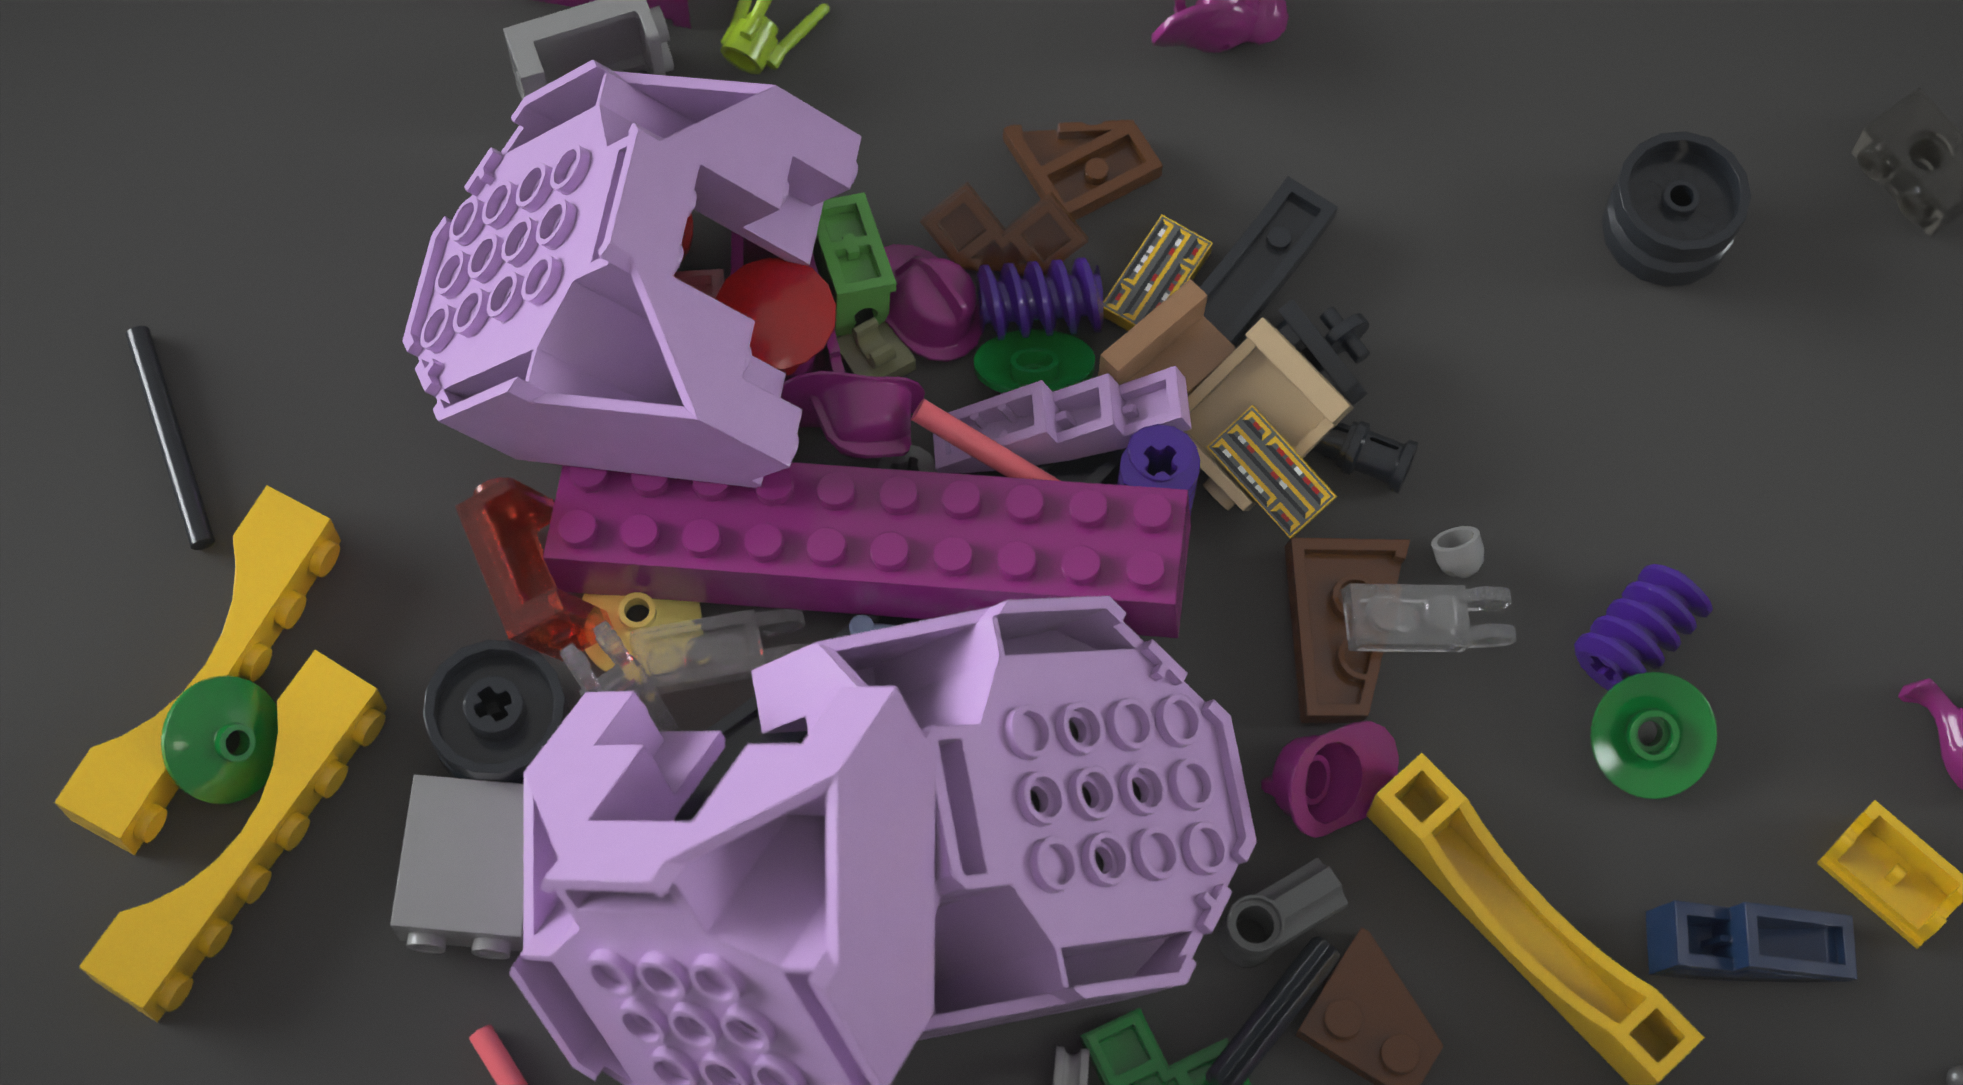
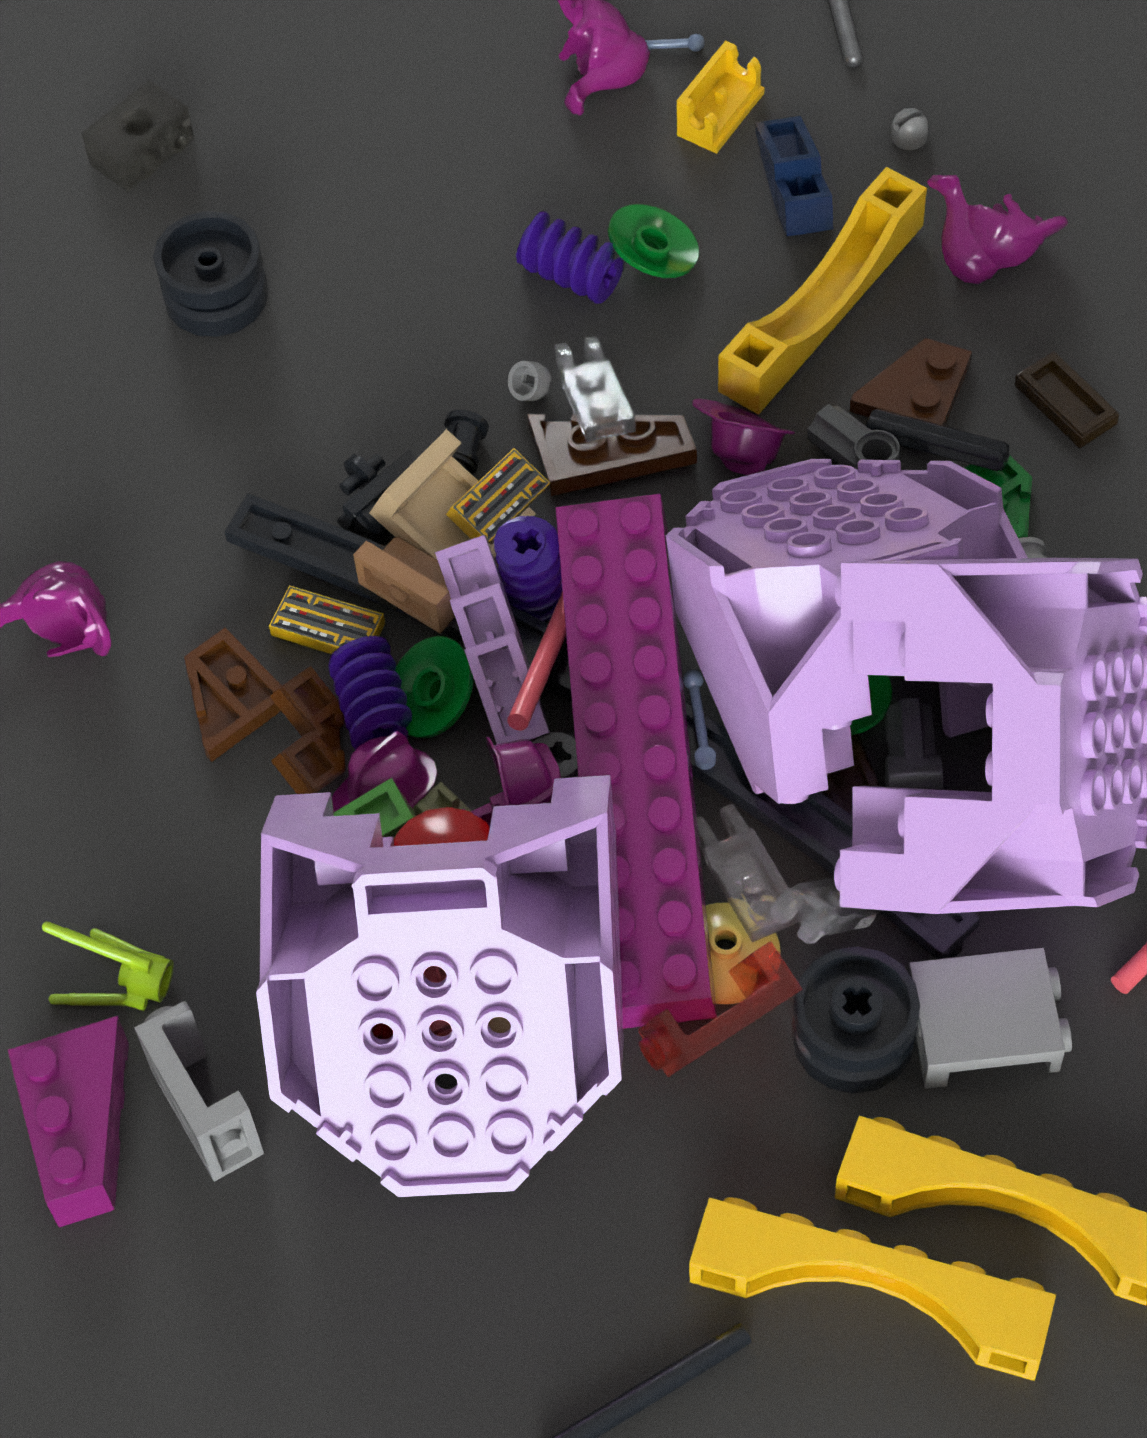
camera: 95 degrees left, 10 degrees down
green dish [161,676,278,804] -> none

